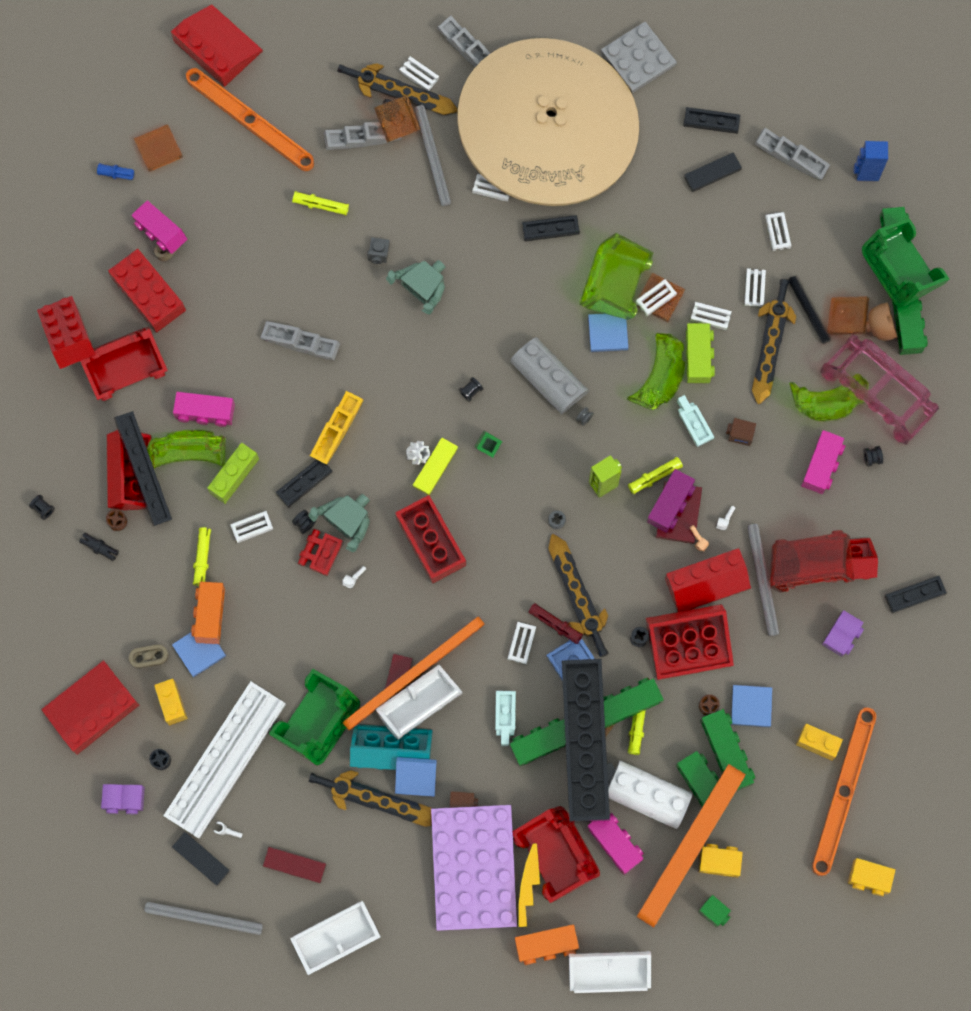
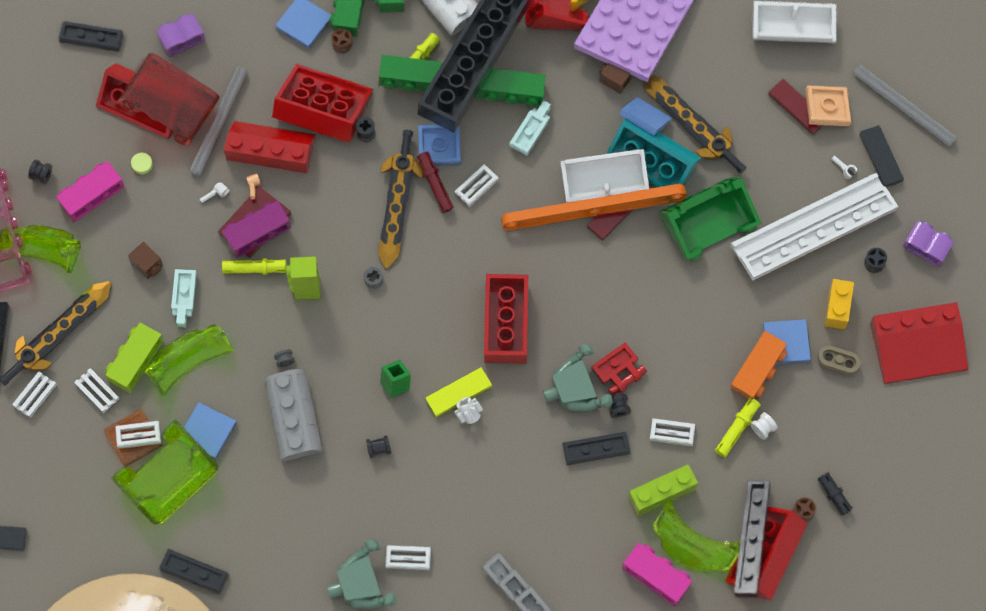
camera: 150 degrees left, 5 degrees down
black bush [29,495,55,520] -> none
yellow slope [310,391,364,464] -> none
white hand [343,566,366,588] -> none
none -> yellowish green tile [131,153,153,175]
none -> white tile [386,546,431,570]
none -> white wheel [750,412,778,440]
none -> light nougat tile [805,85,851,126]

